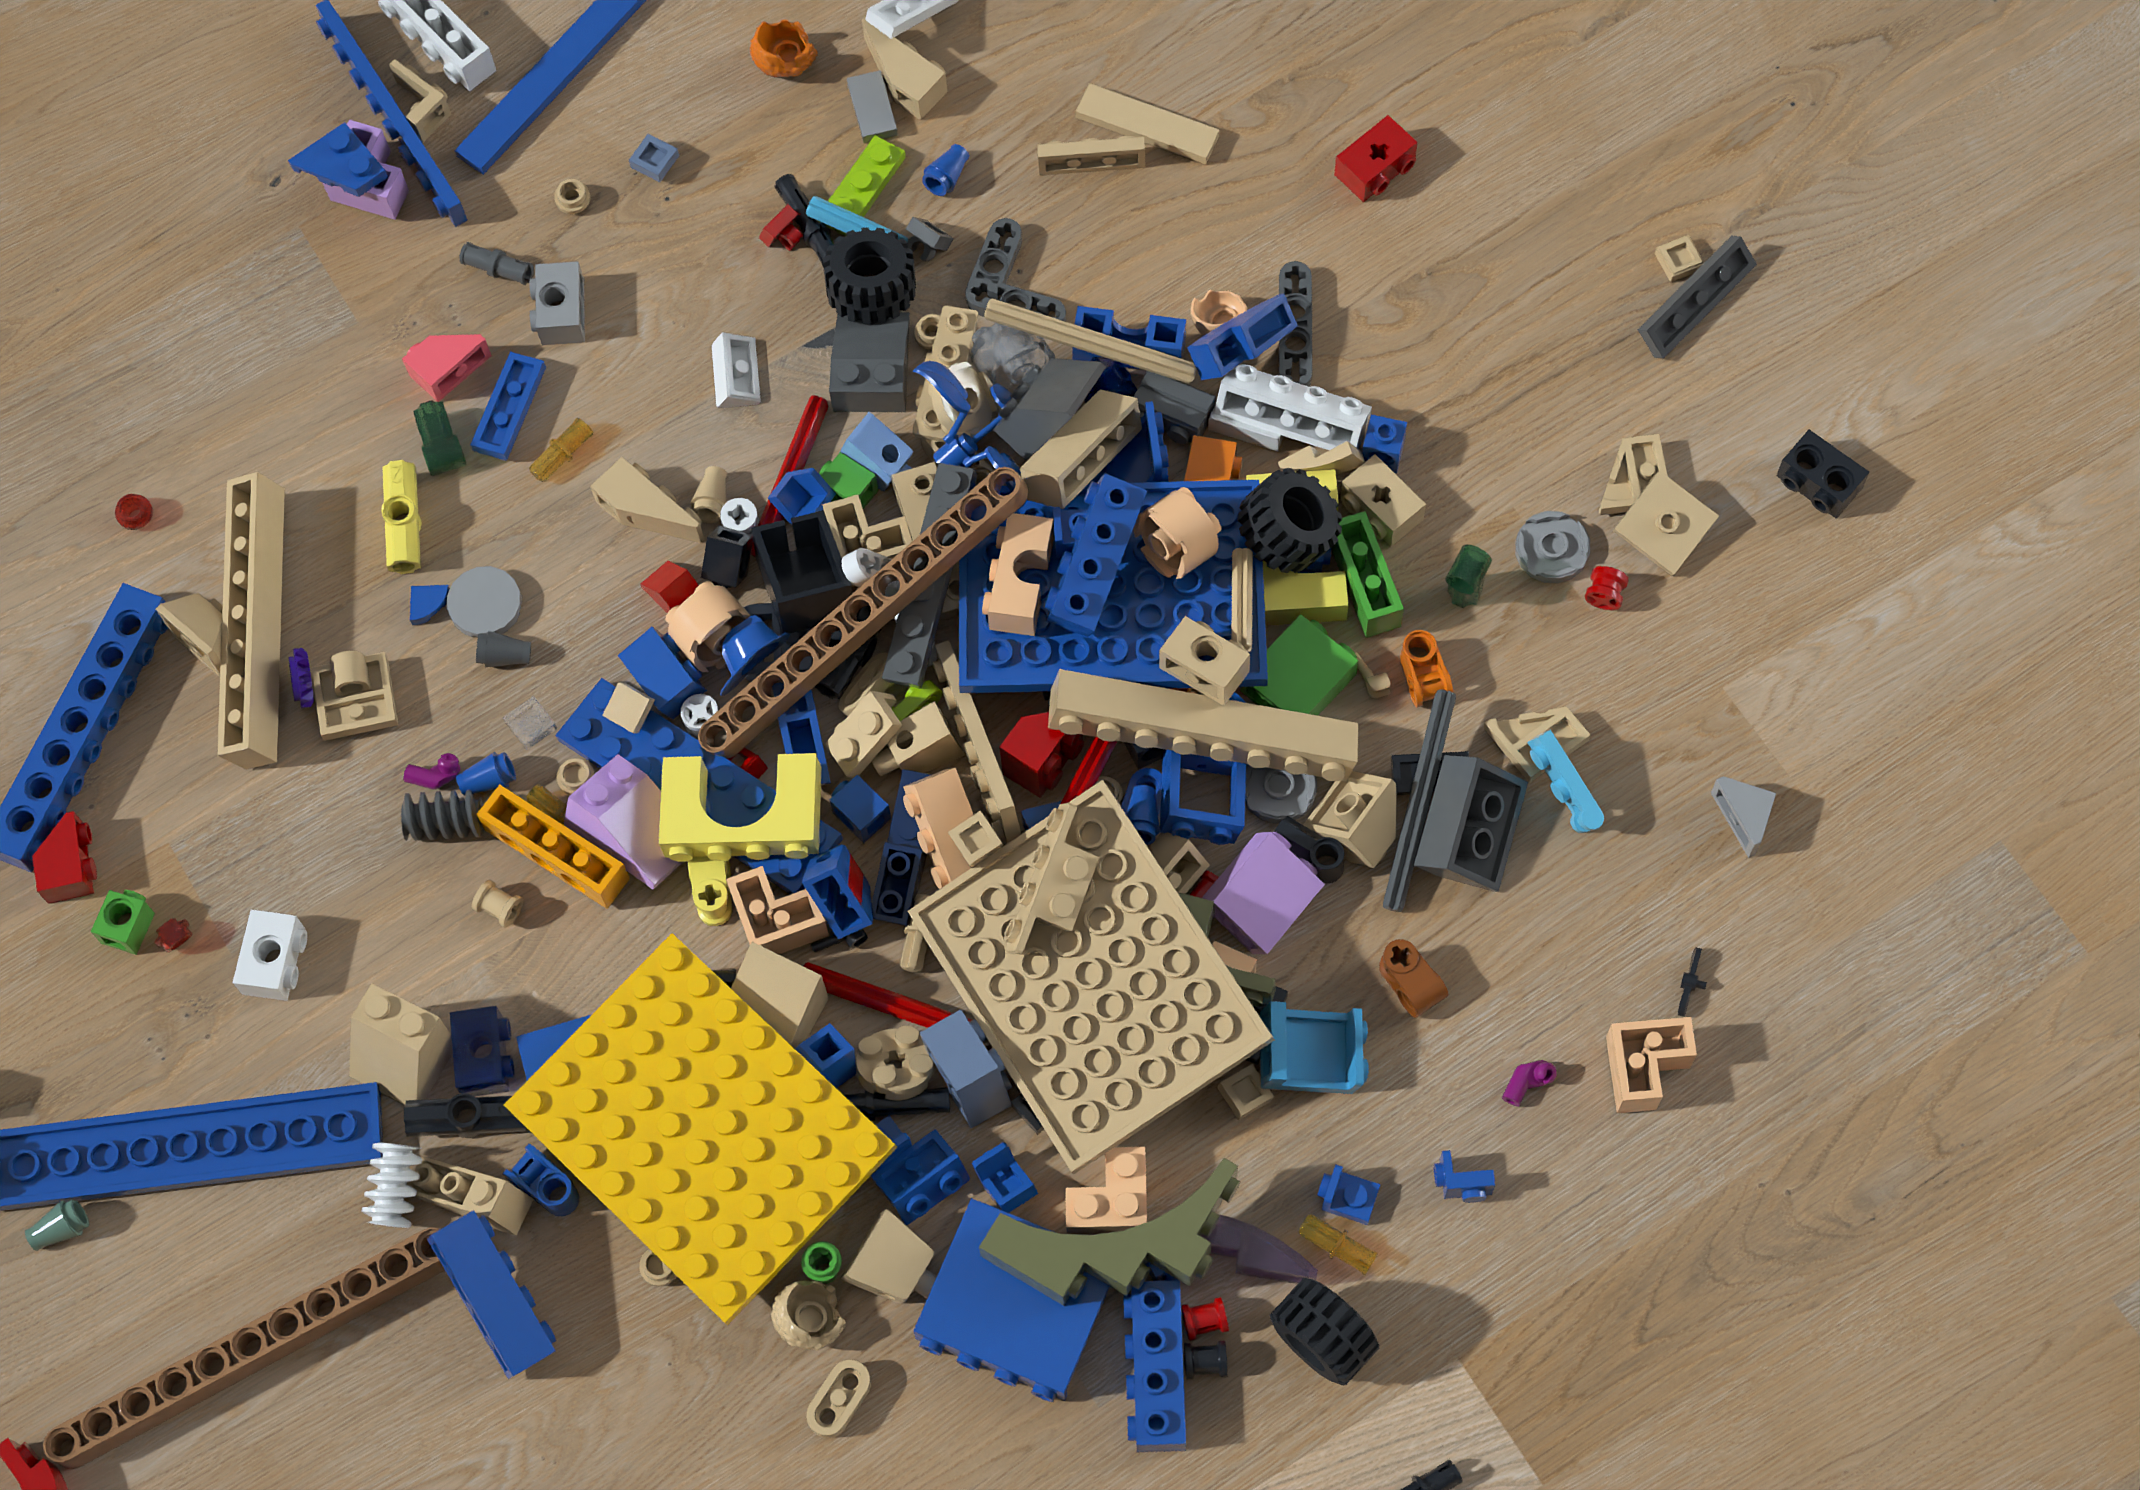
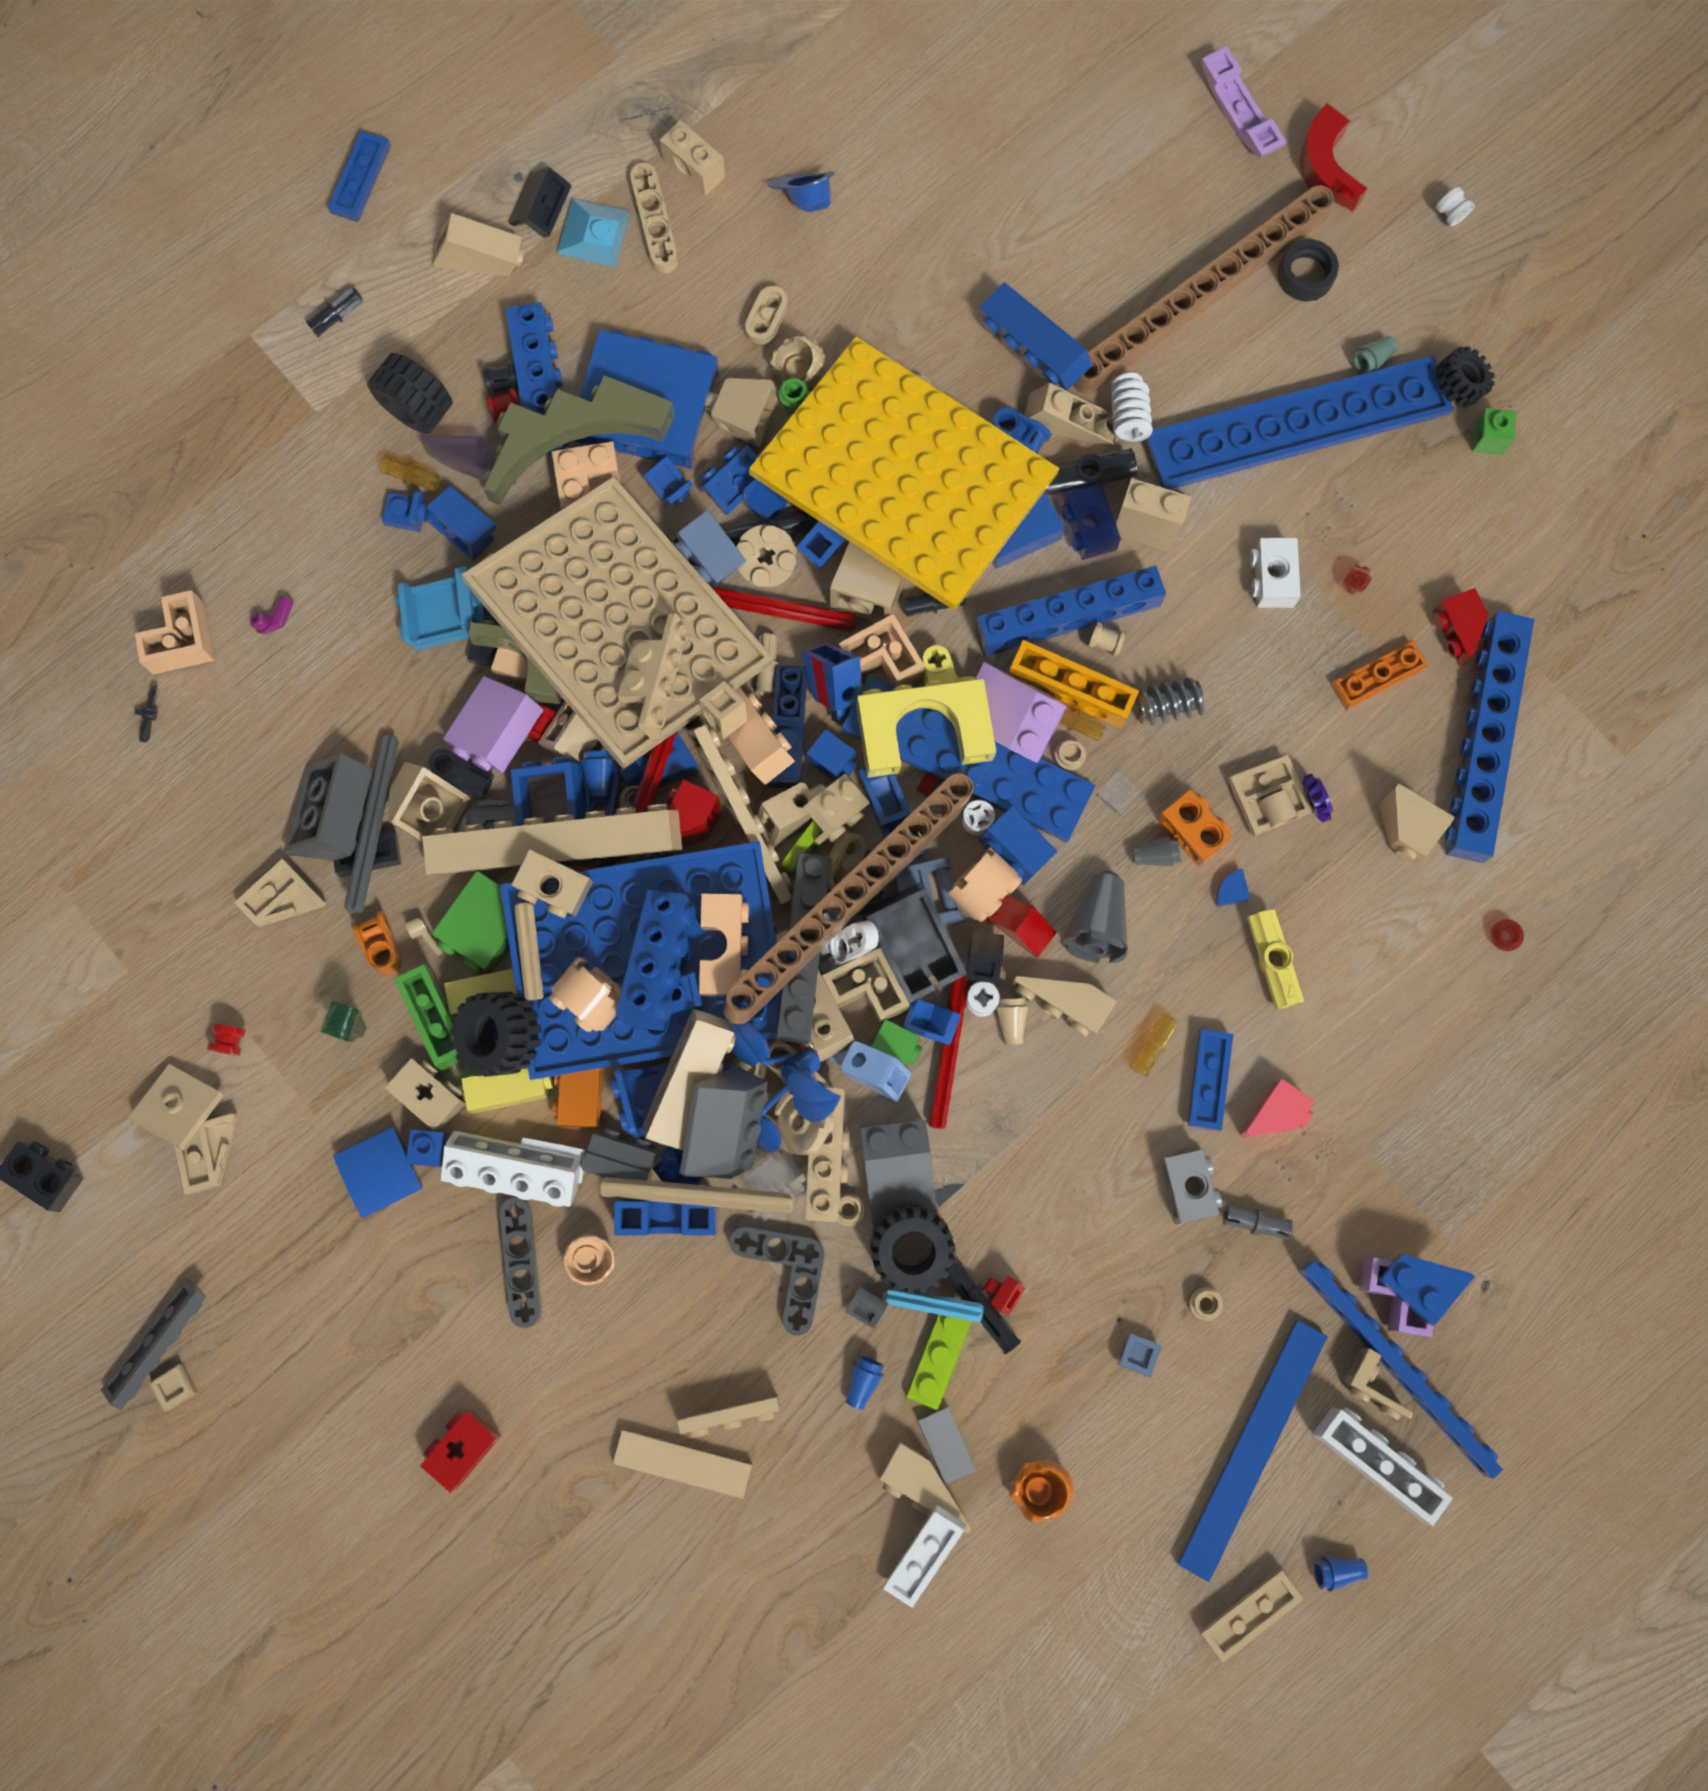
camera: 165 degrees right, 10 degrees up
bright green brick [91,890,155,955] -> none
tan brick [217,472,285,770] -> none
magenta arm [403,753,461,790] -> none
clear green piece [413,400,467,476] -> none
light grey tile [447,566,522,637] -> none
blue cone [456,752,516,796] -> none
tan tile [602,682,655,733] -> none
white slope [712,332,761,408] -> none
blue piece [720,615,790,696] -> none
blue slope [1187,293,1298,380] -> none
tan slope [1278,441,1365,475] -> none
dark orange piece [1379,939,1449,1018] -> none
blue bracket [1434,1150,1495,1203] -> none
light grey tile [1515,511,1590,583] -> none
medium azure plate [1527,729,1604,833] -> none
light grey slope [1711,776,1776,858] -> none
none -> blue slope [333,1125,423,1218]
none -> blue hinge [426,486,496,560]
none -> blue brick [975,565,1166,657]
none -> dark grey cone [1062,871,1128,963]
none -> orange brick [1157,789,1233,867]
none -> black tyre [1278,239,1339,302]
none -> orange tile [1330,640,1429,710]

